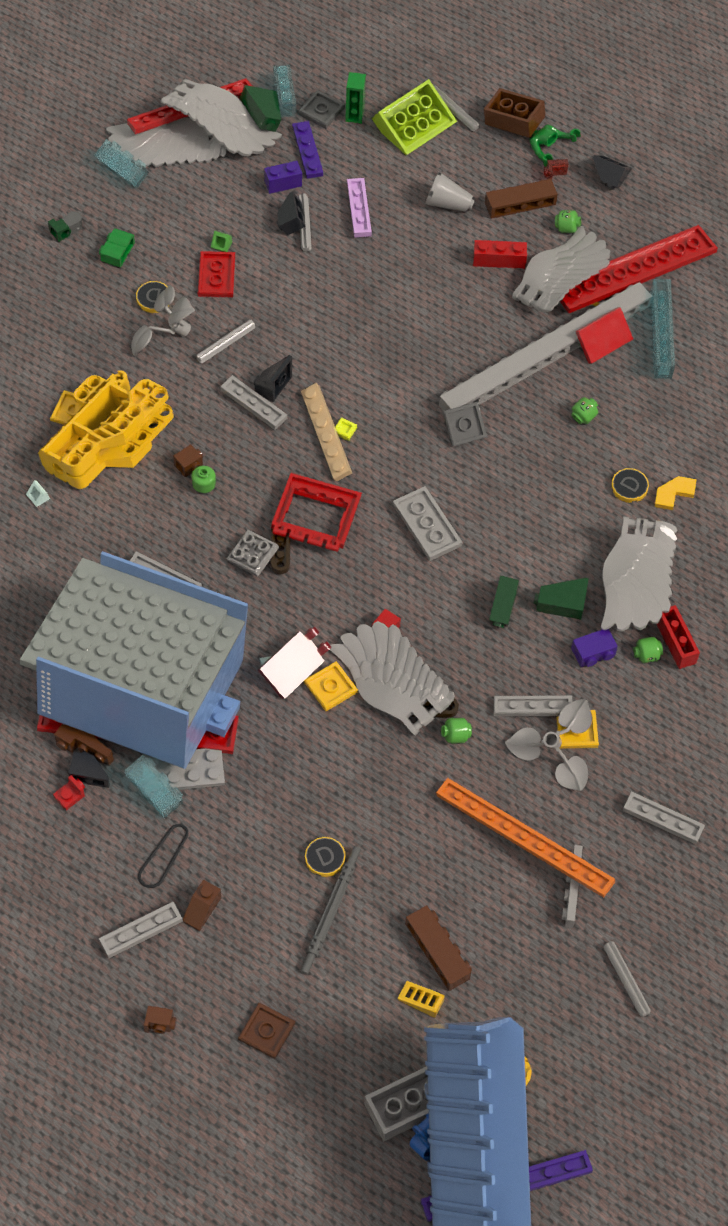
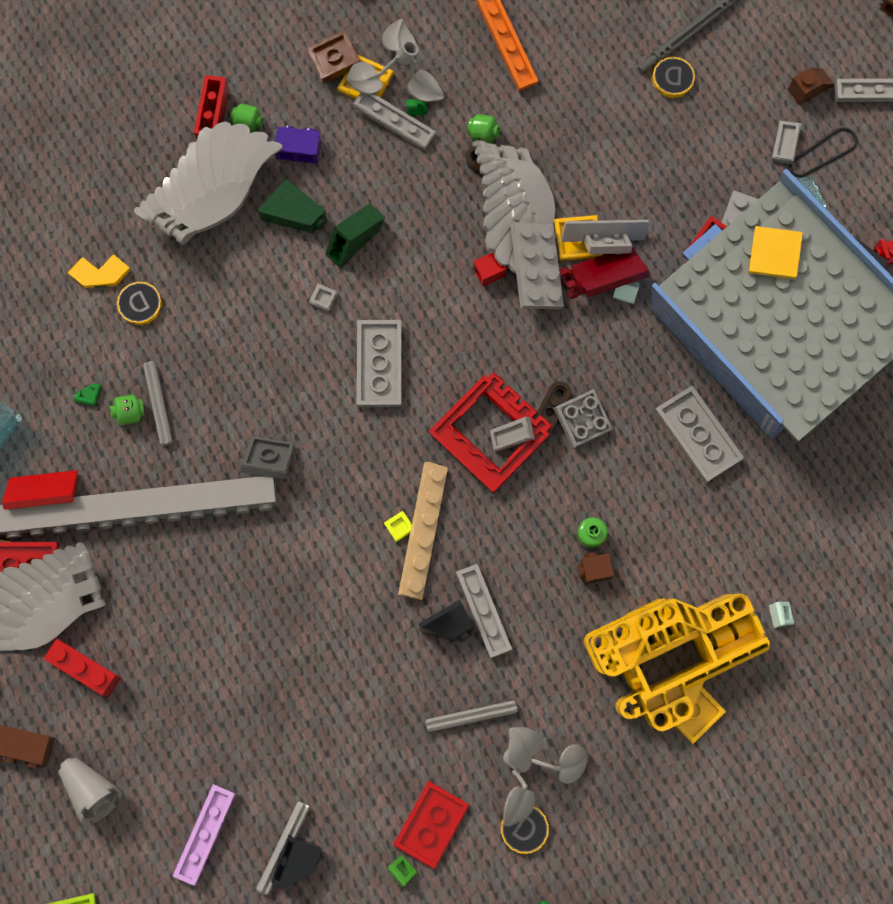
camera: 150 degrees left, 15 degrees up
none -> green tile [73,384,102,407]
none -> light grey axle [143,361,173,446]
none -> reddish brown plate [307,30,360,84]
none -> light grey tile [309,284,338,312]
none -> green tile [406,99,428,117]
none -> light grey tile [490,417,535,452]
none -> light grey plate [510,222,564,310]
none -> light grey bracket [561,220,649,255]
none -> yellow tile [748,226,803,279]
none -> light grey tile [772,121,801,165]

